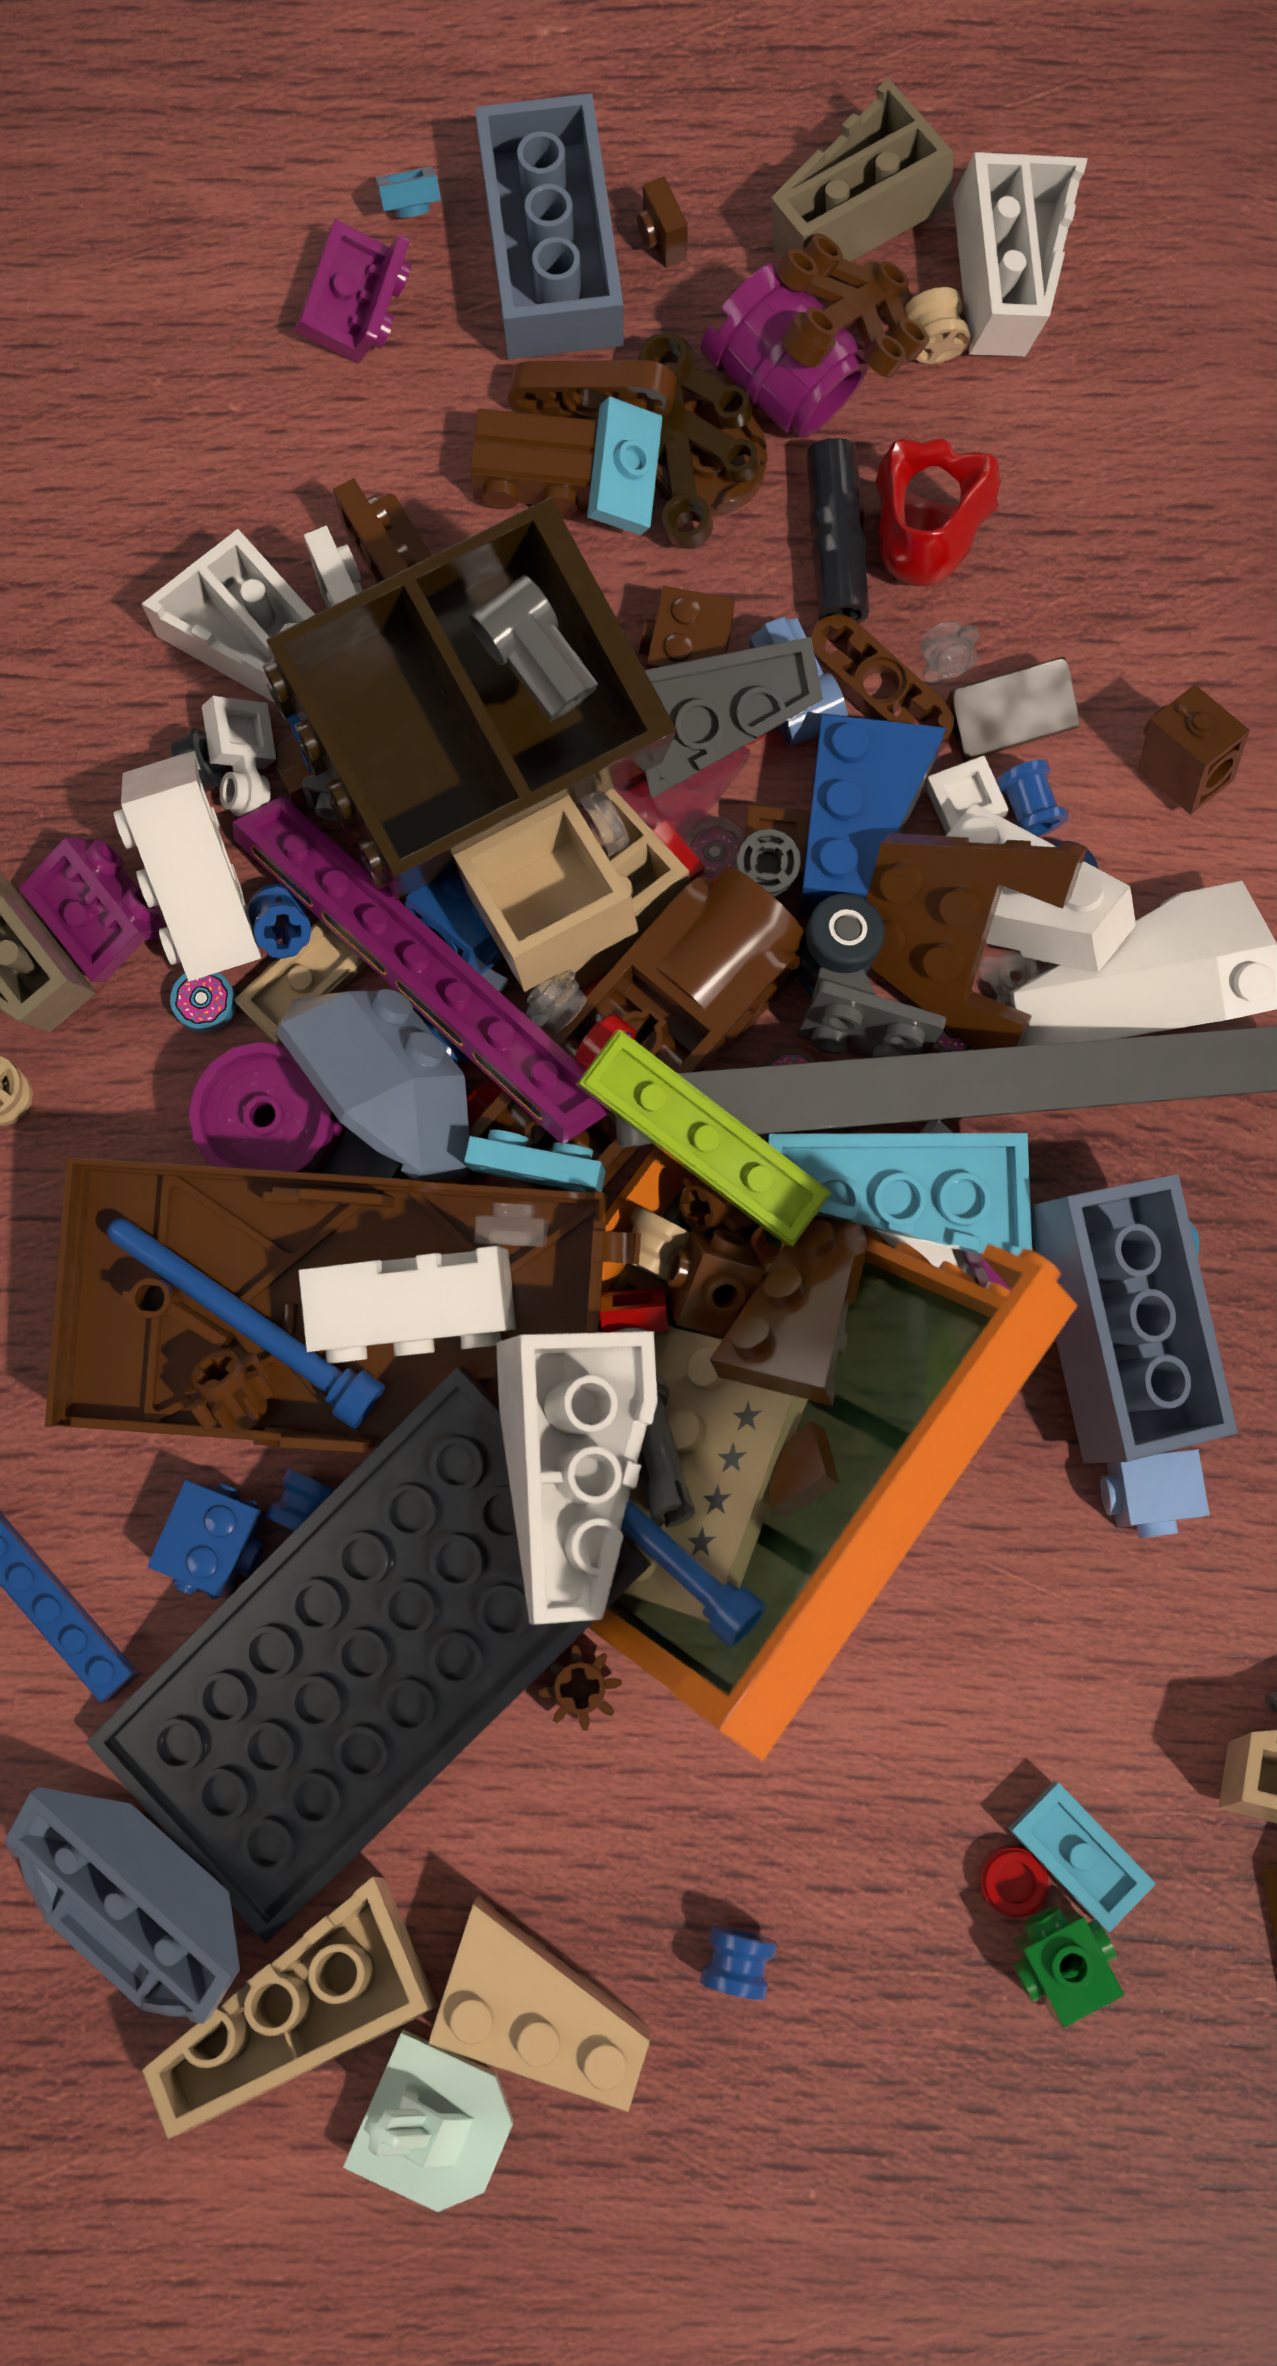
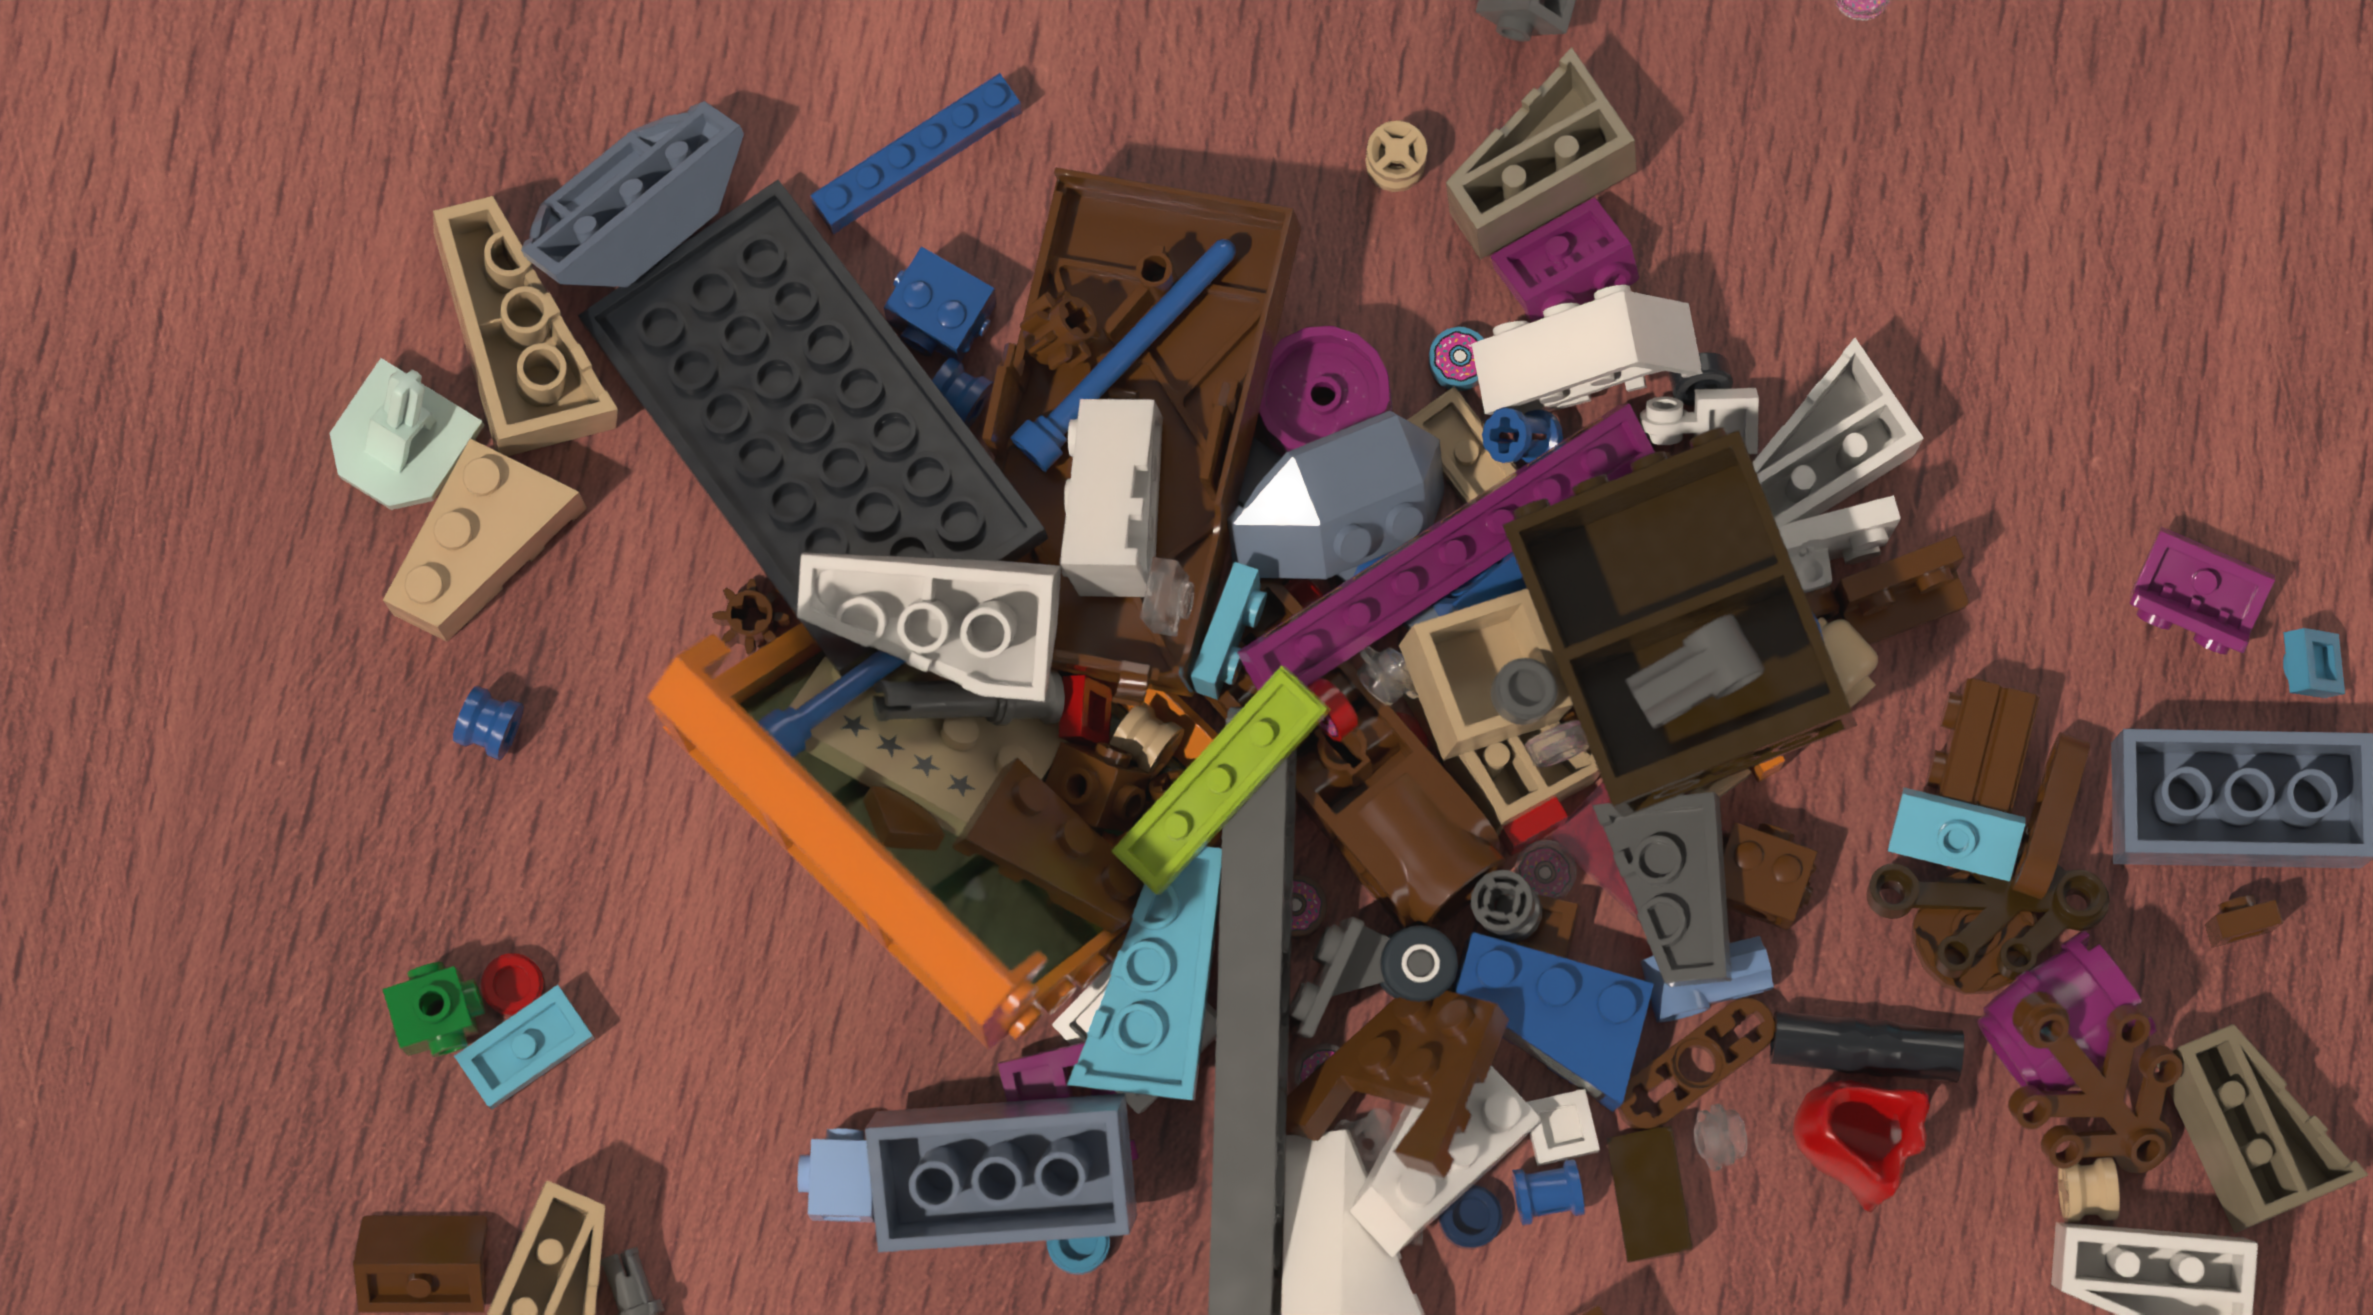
camera: 100 degrees right, 0 degrees up
none -> dark grey tile [1490,658,1557,725]

